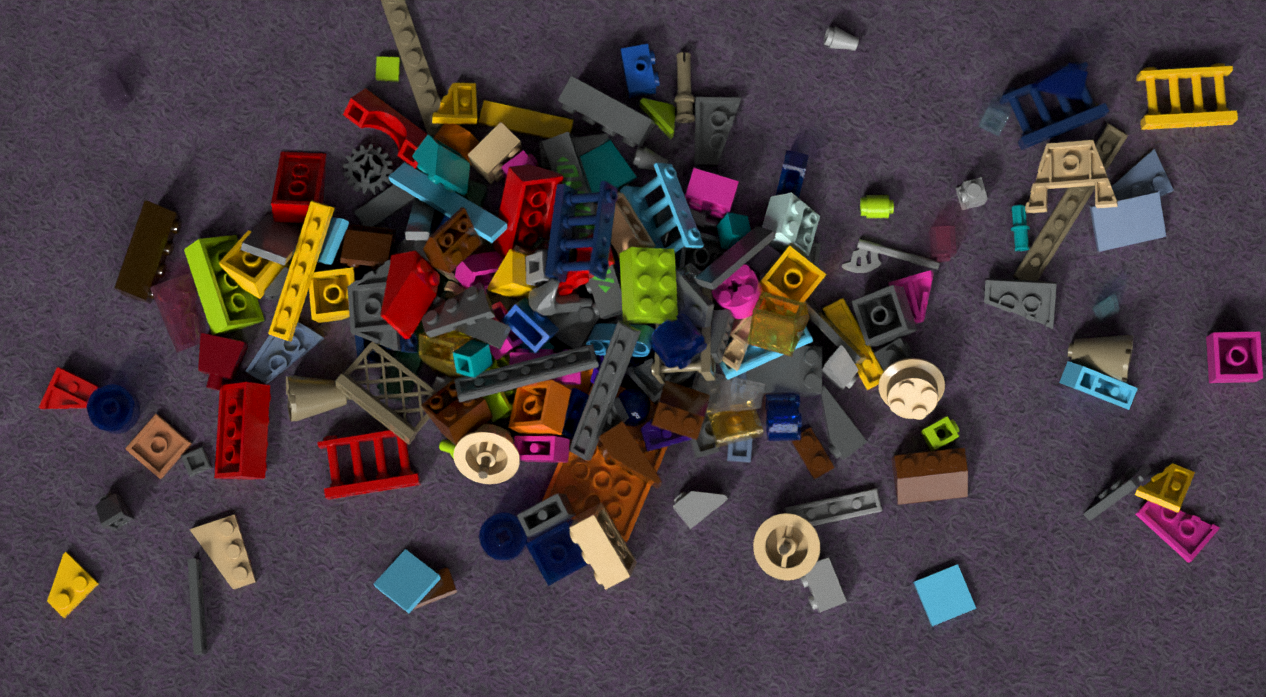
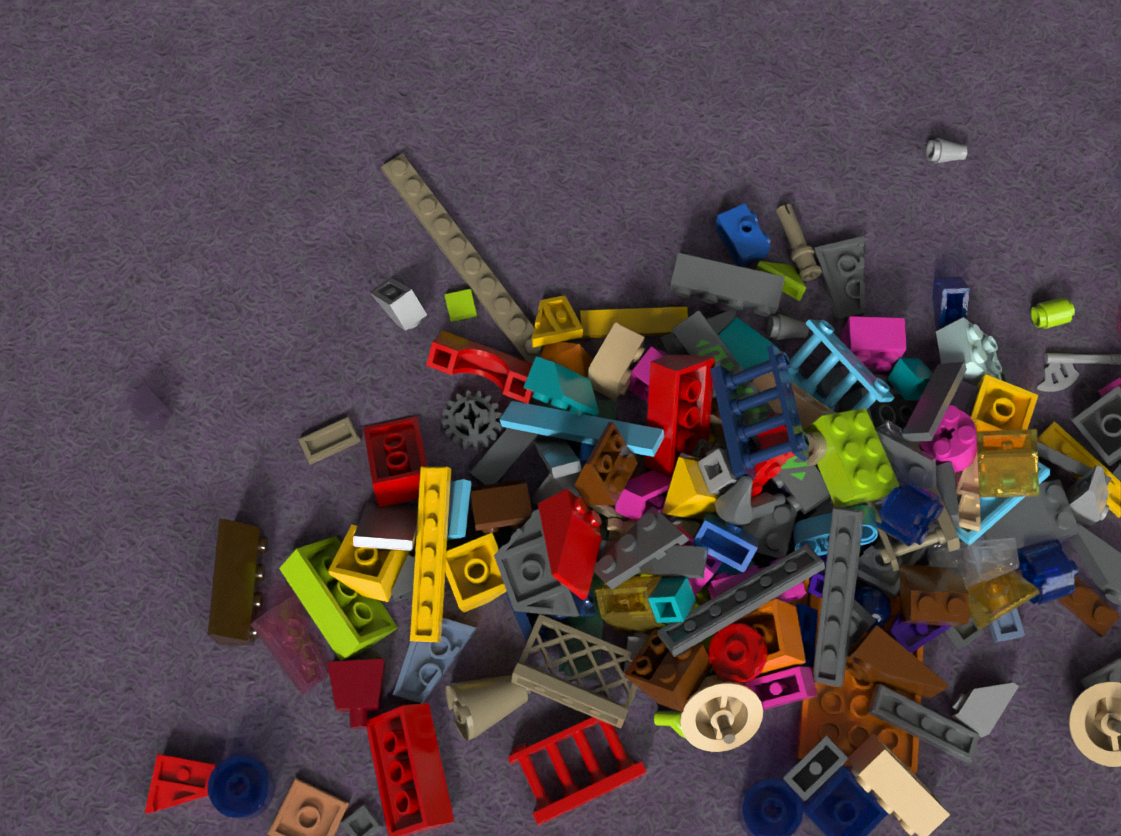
camera: 20 degrees left, 10 degrees down
none -> dark tan tile [298,416,361,465]
none -> light grey slope [371,278,427,330]
none -> red tile [708,623,768,683]
none -> dark tan tile [806,431,827,466]
none -> dark grey tile [867,684,979,762]

